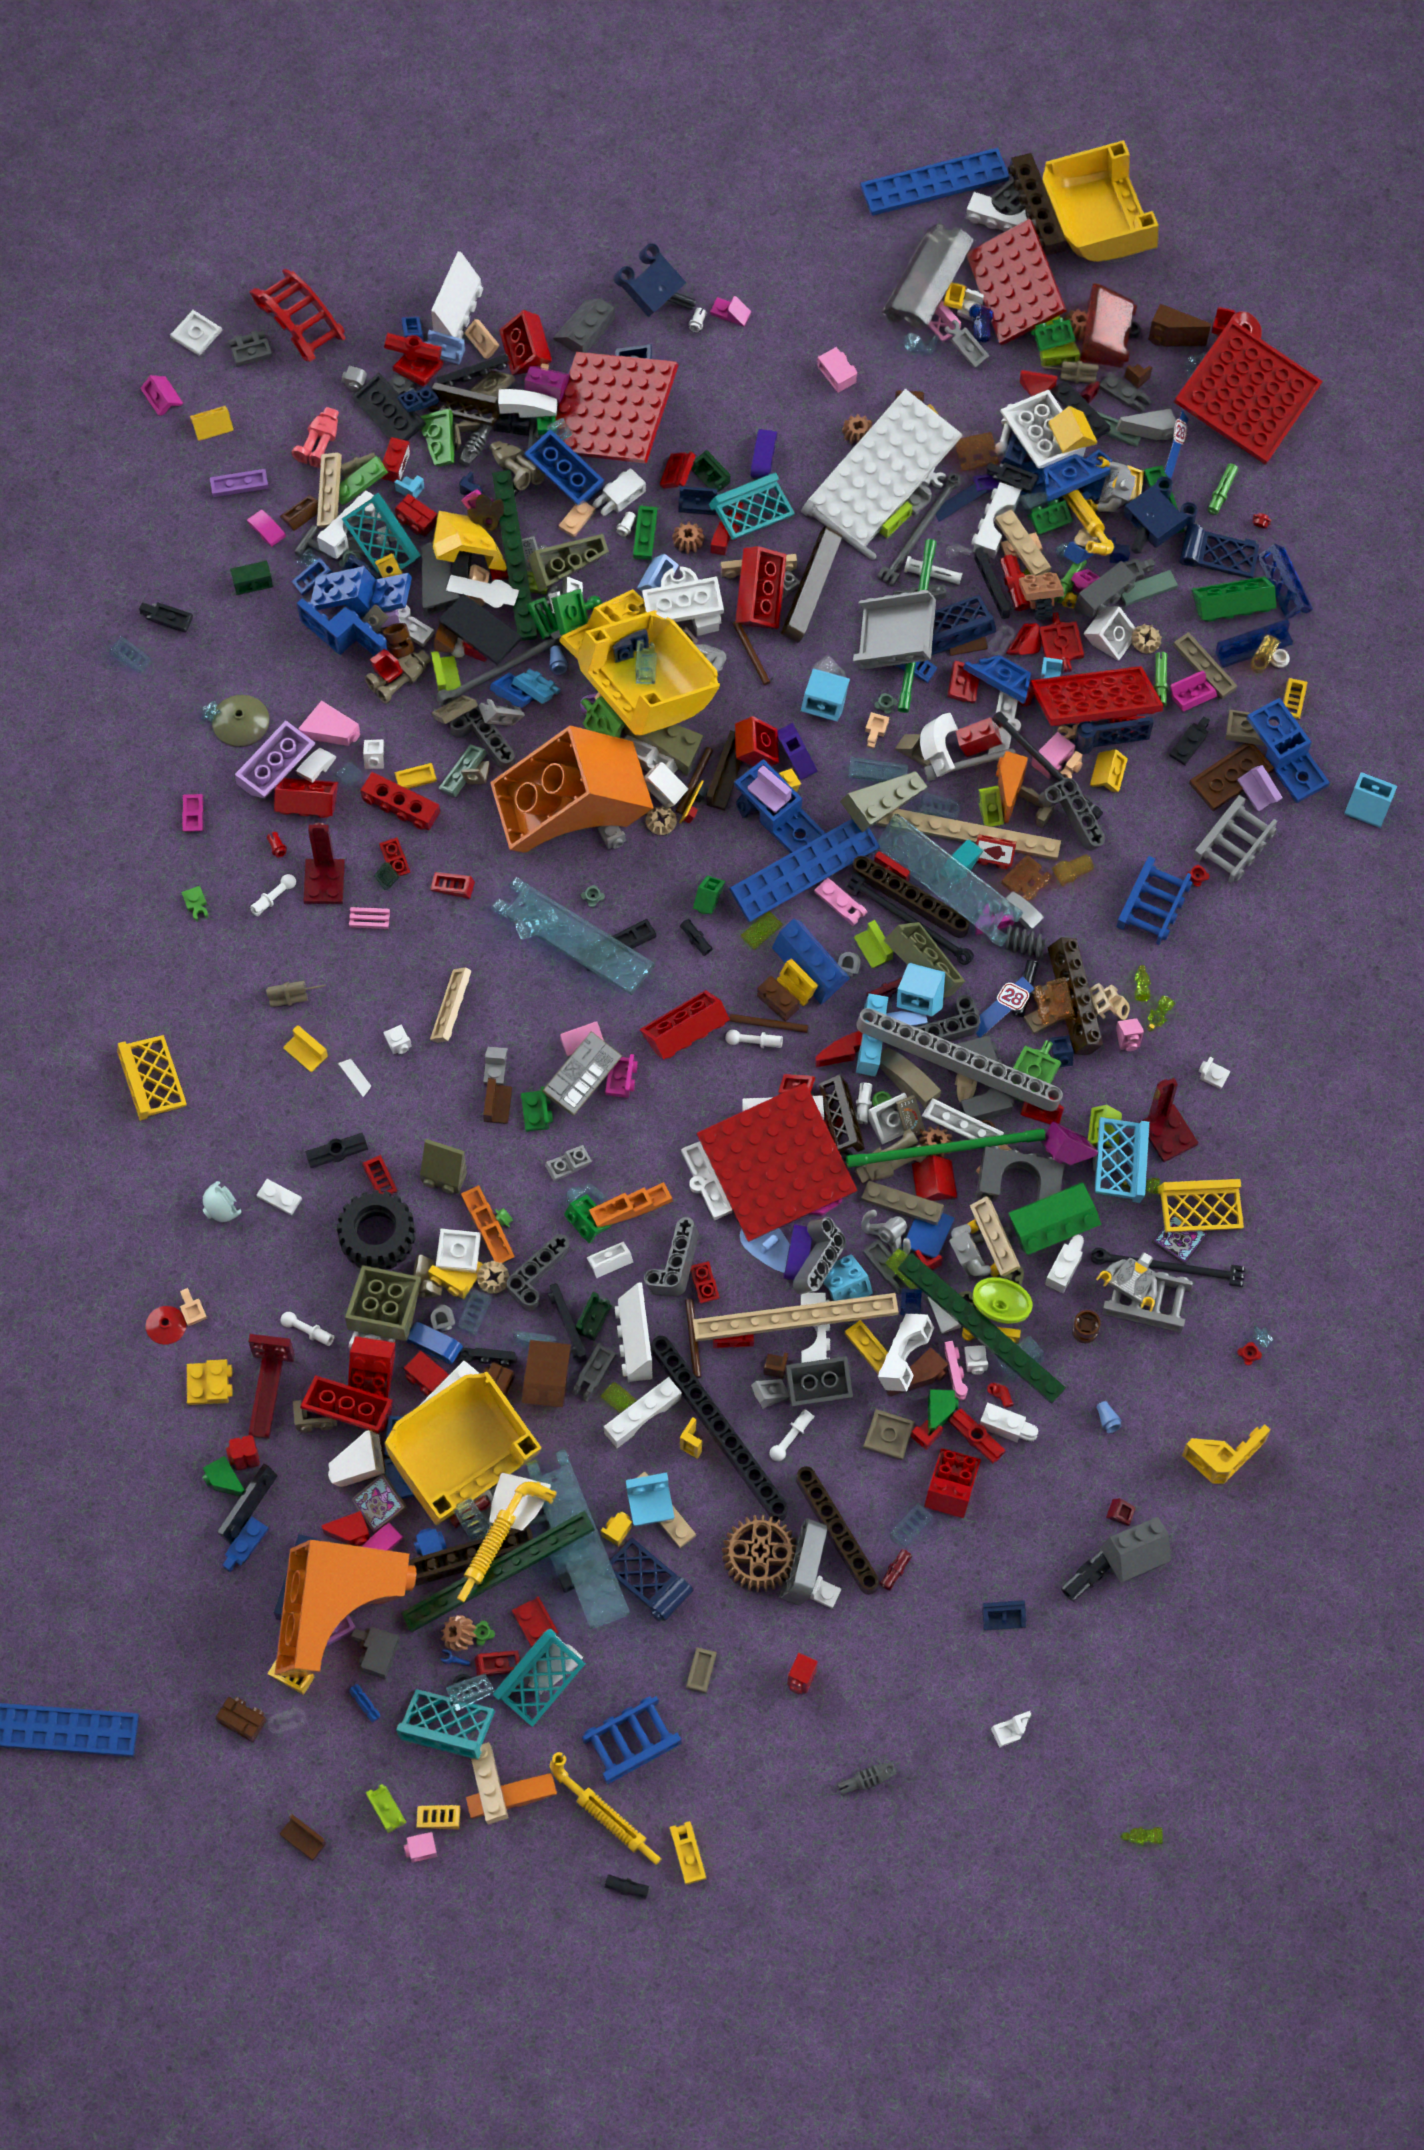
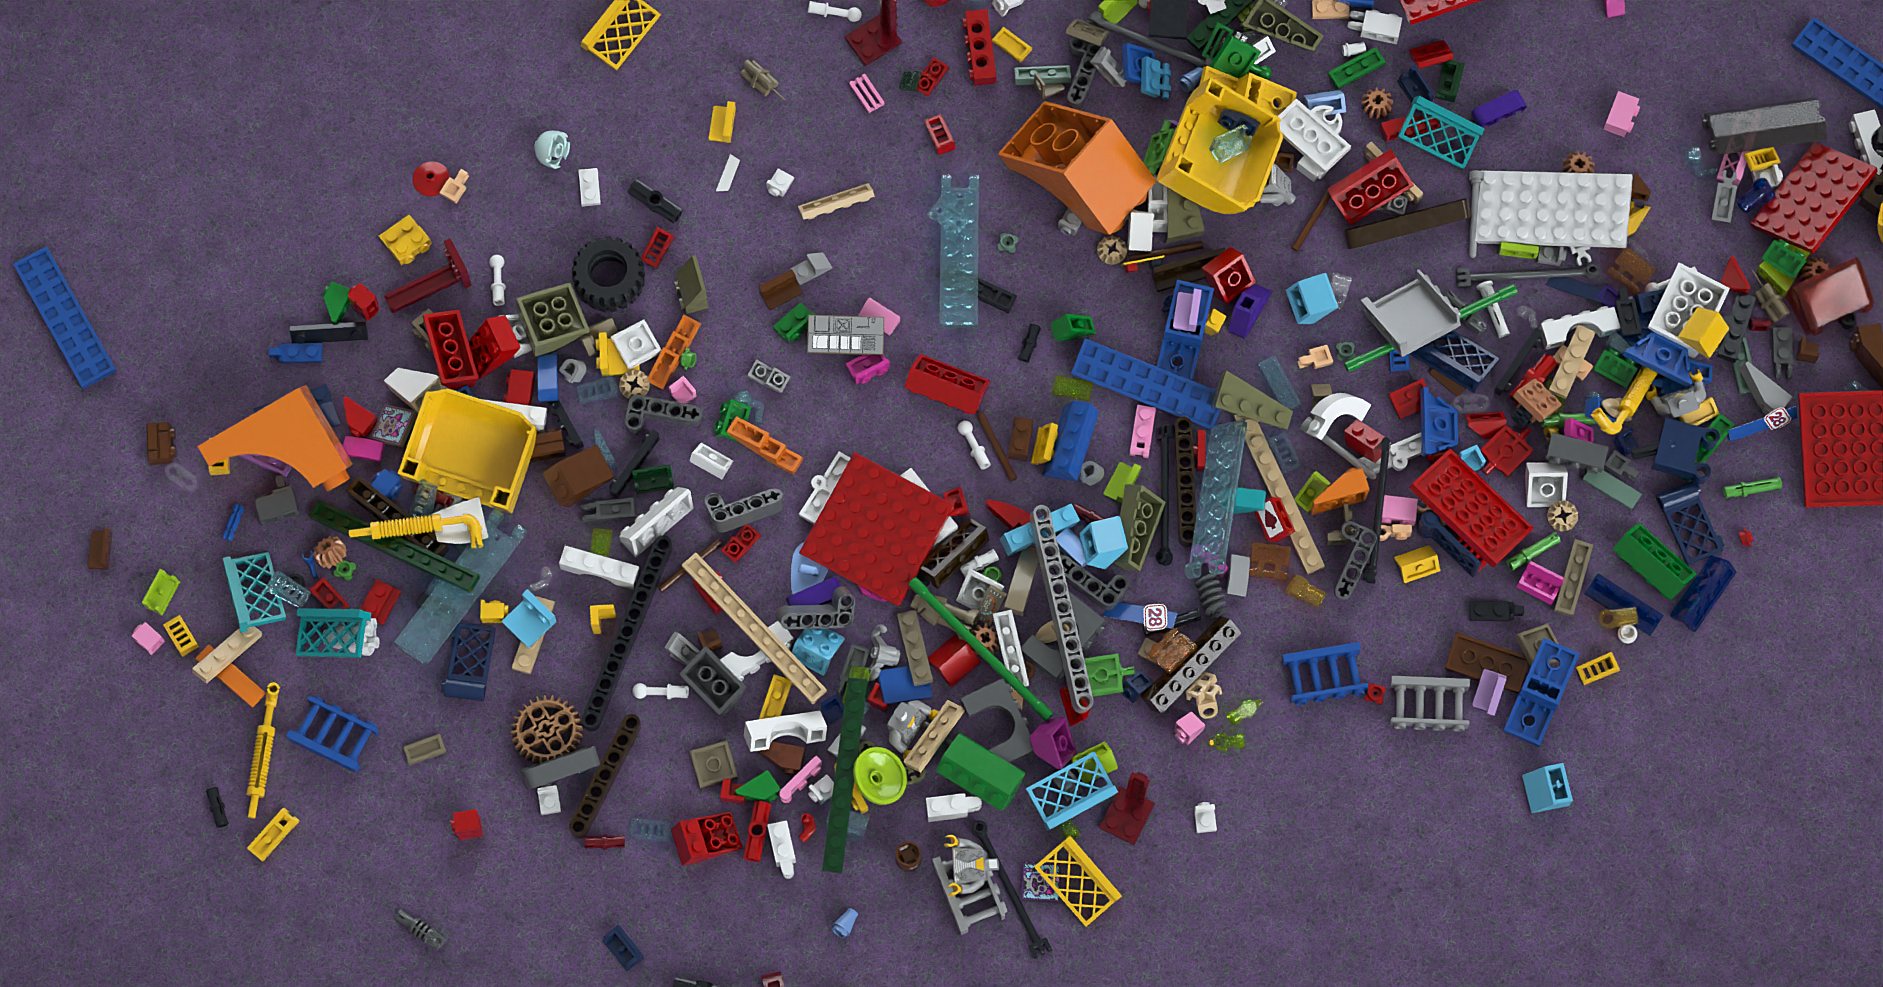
camera: 55 degrees right, 5 degrees up
none -> clear arm [530,567,553,593]
none -> bright pink panel [669,376,696,404]

